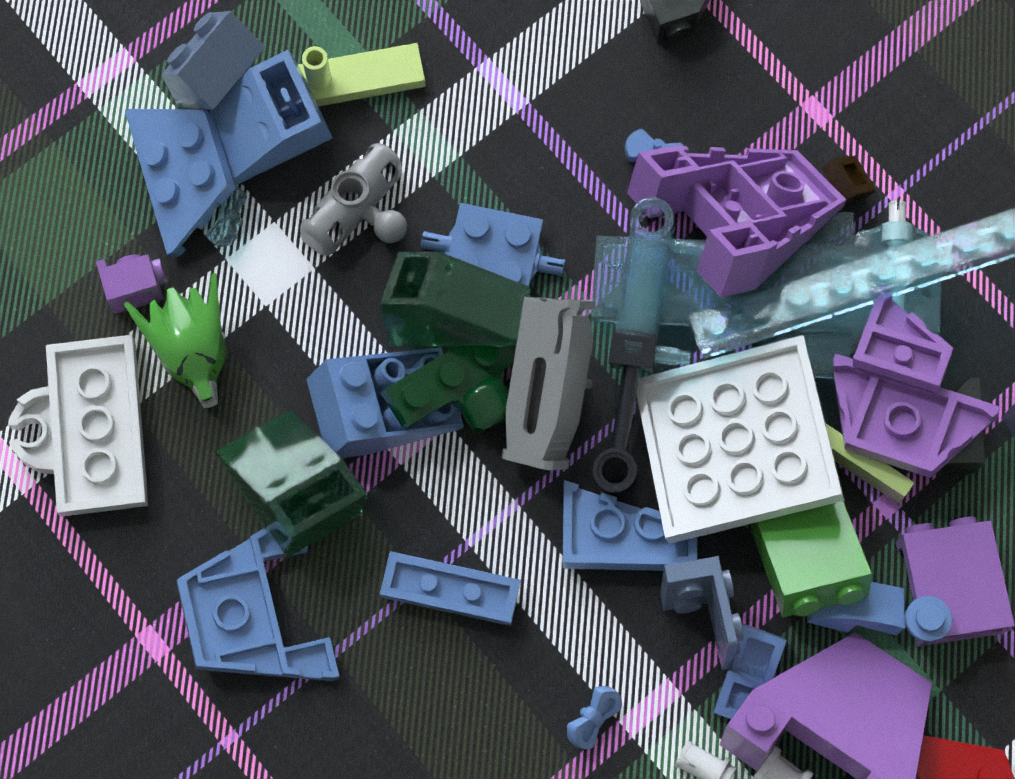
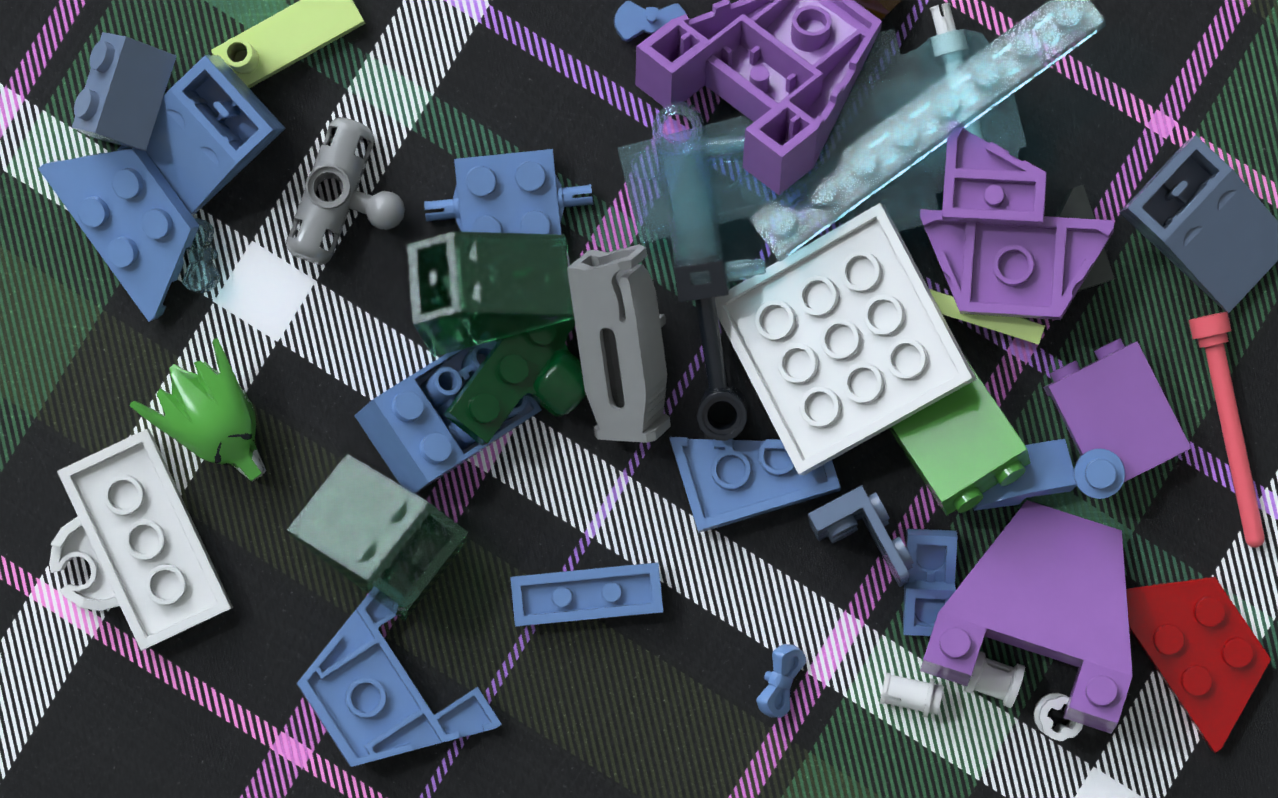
camera: 15 degrees left, 15 degrees up
medium lavender brick [96,254,167,314] -> none

